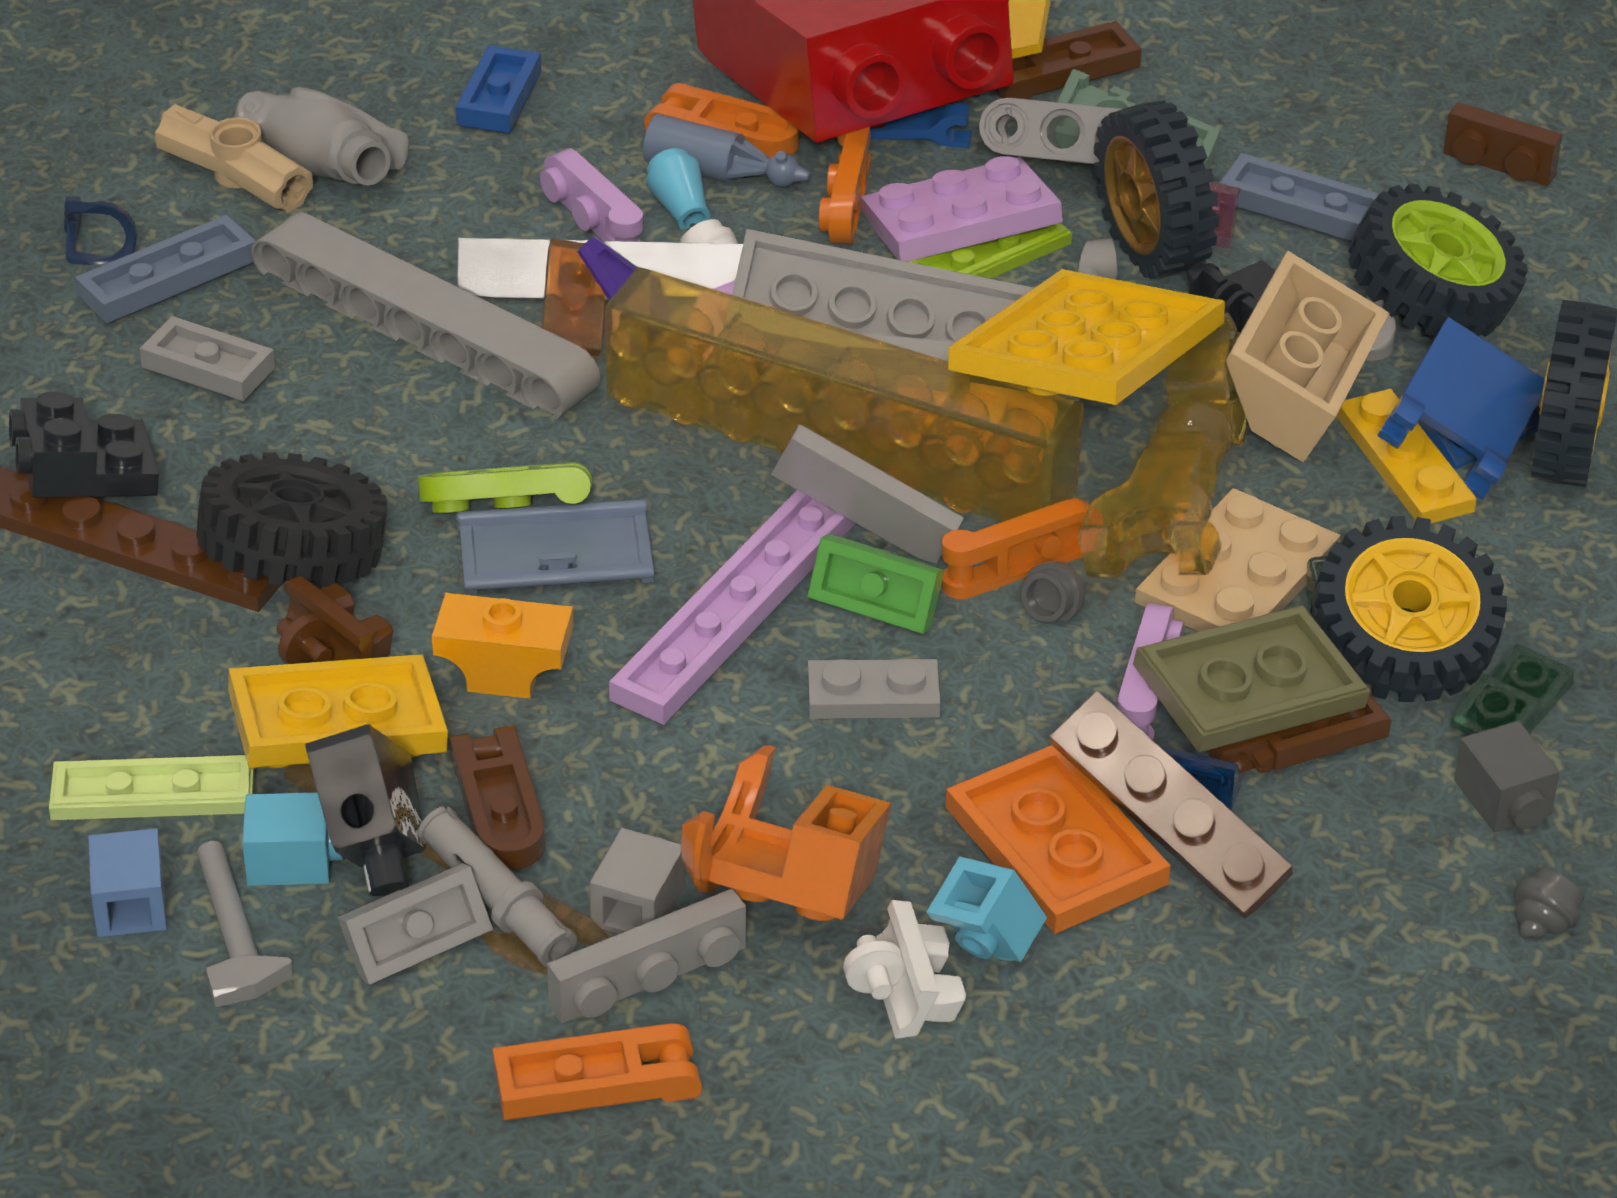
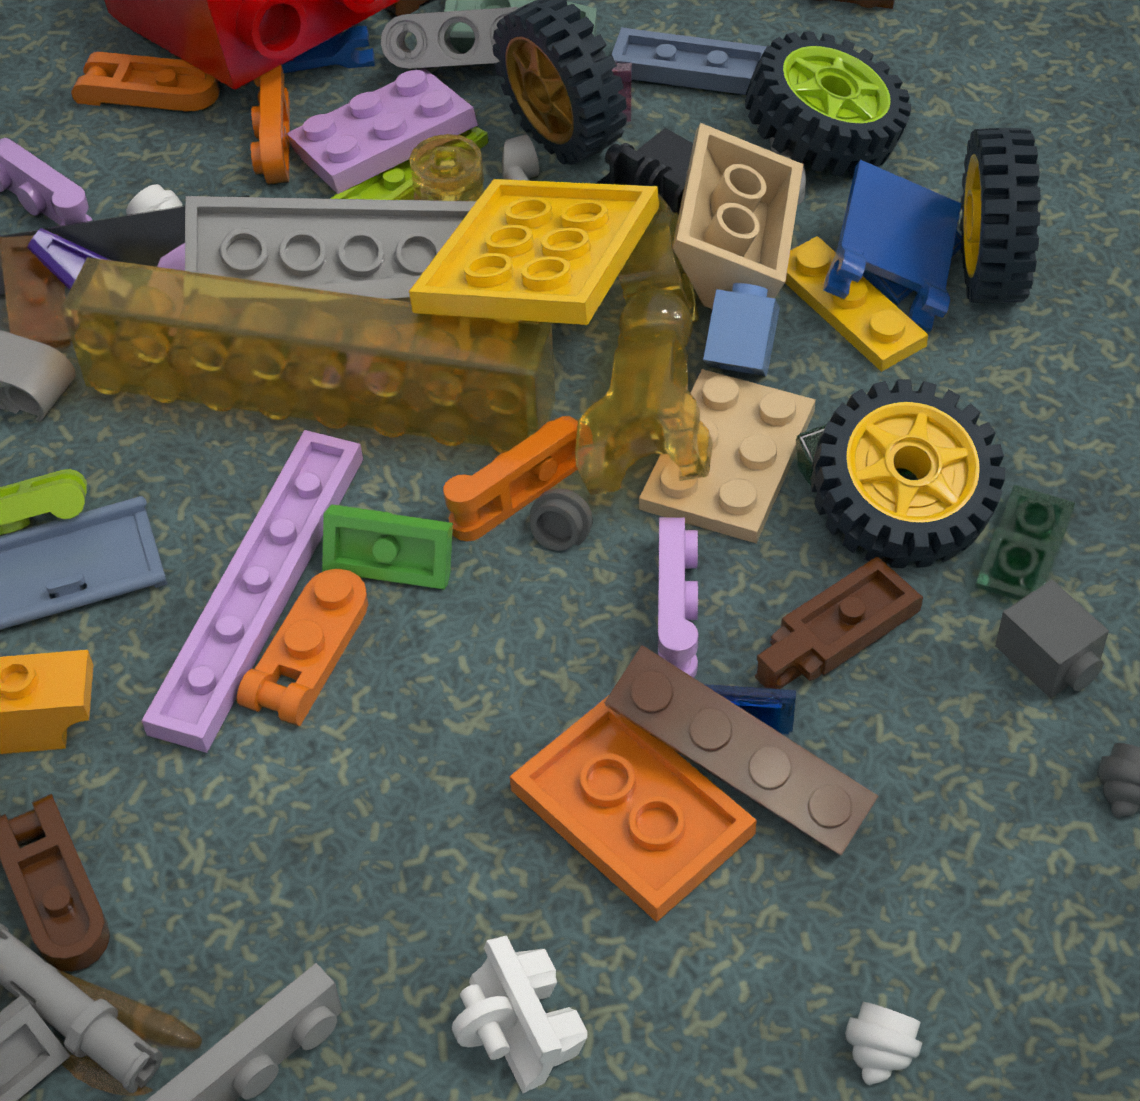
camera: 10 degrees left, 10 degrees up
light grey brick [590,828,685,934] -> none
sand blue wheel [643,114,811,187] -> none
medium azure cone [646,148,711,230] -> none
orange piece [681,745,892,921] -> none
light grey tile [771,424,964,564] -> none
light grey plate [808,659,940,719] -> none
medium azure brick [926,856,1047,962] -> none
olive tile [1133,605,1371,753] -> none
none -> orange plate [237,569,369,726]
none -> clear yellow wheel [409,134,484,201]
none -> medium blue brick [703,283,780,376]
none -> white plate [845,1002,922,1085]

